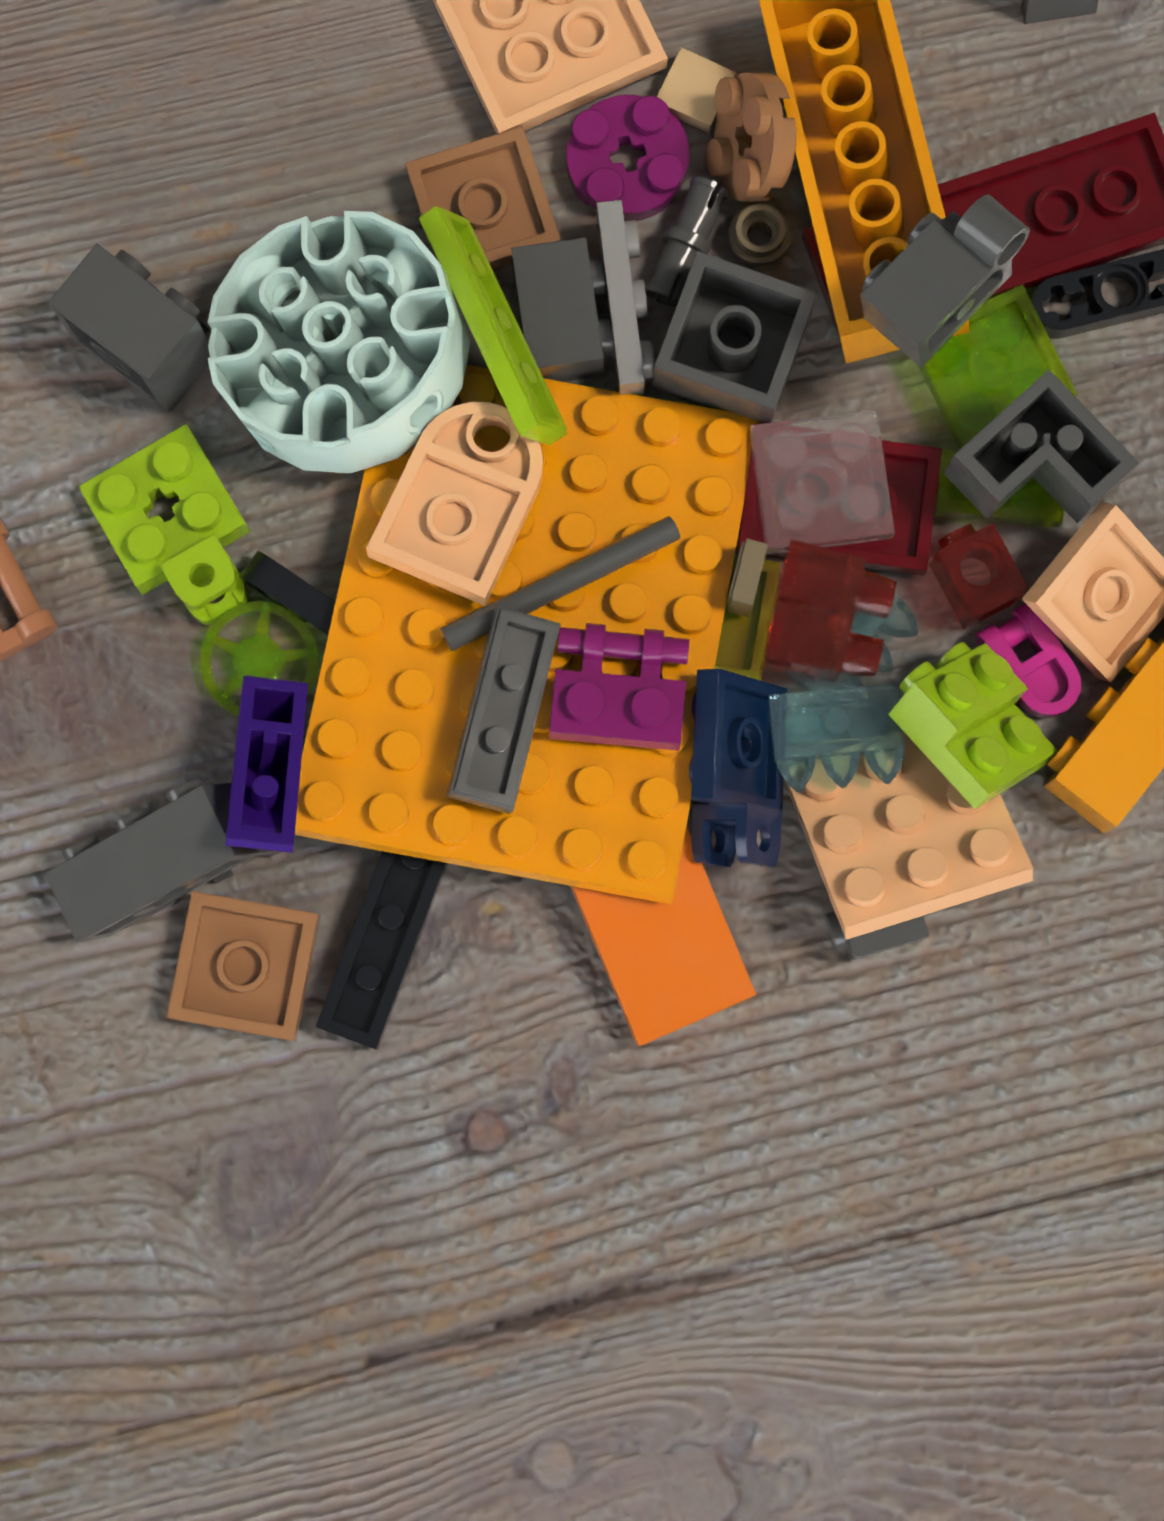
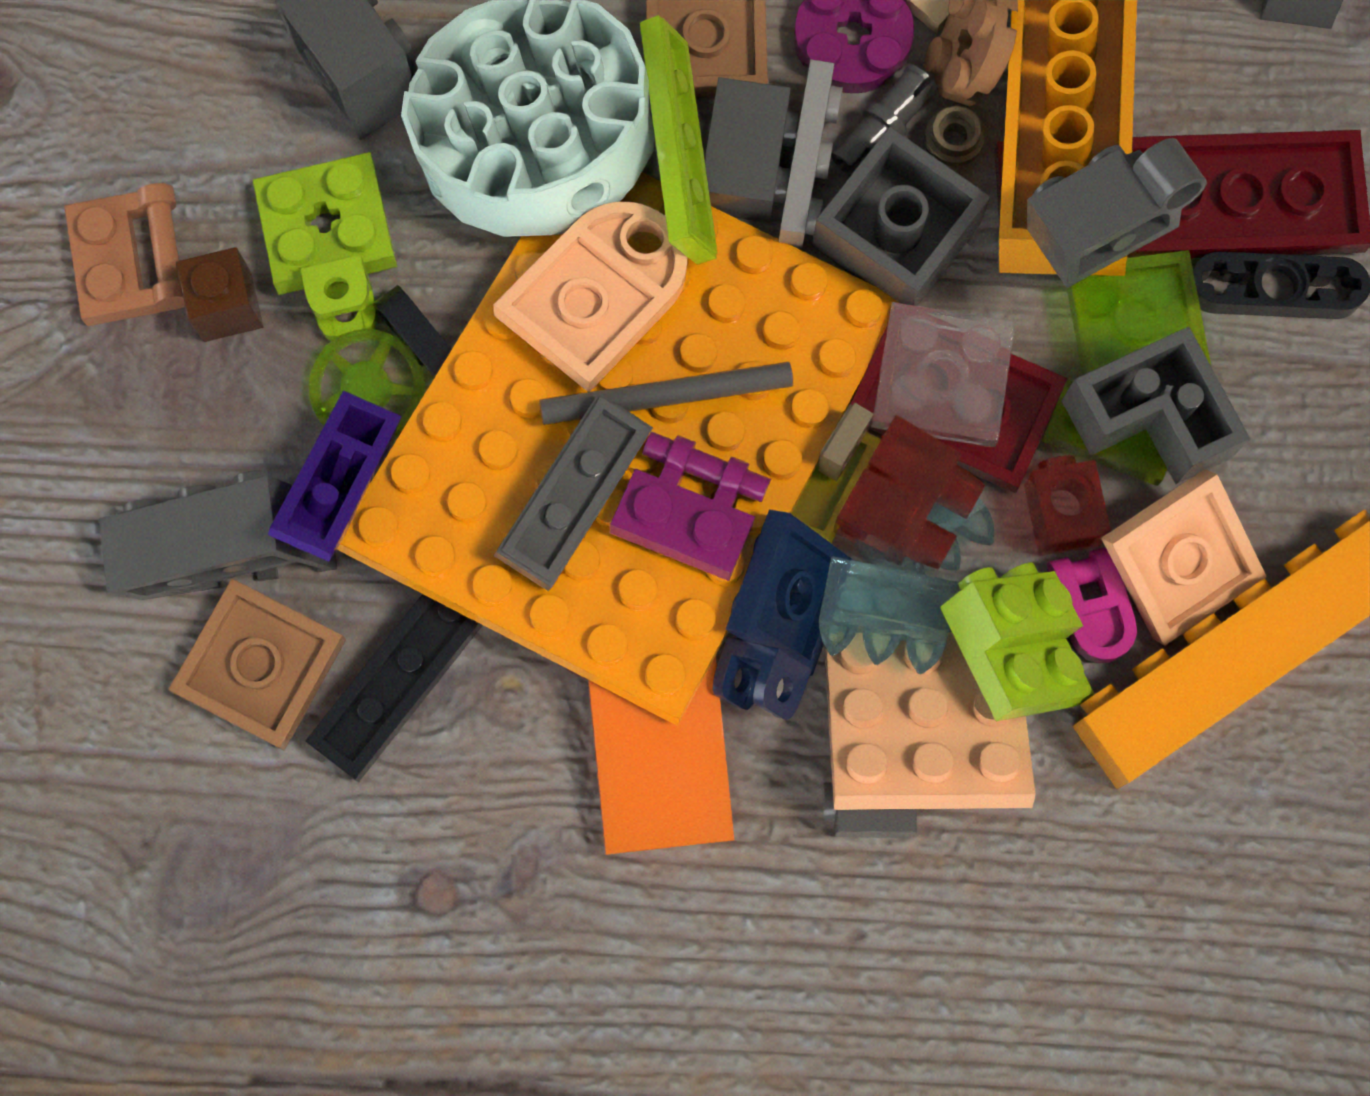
camera: 15 degrees right, 5 degrees down
none -> reddish brown brick [176,247,264,342]

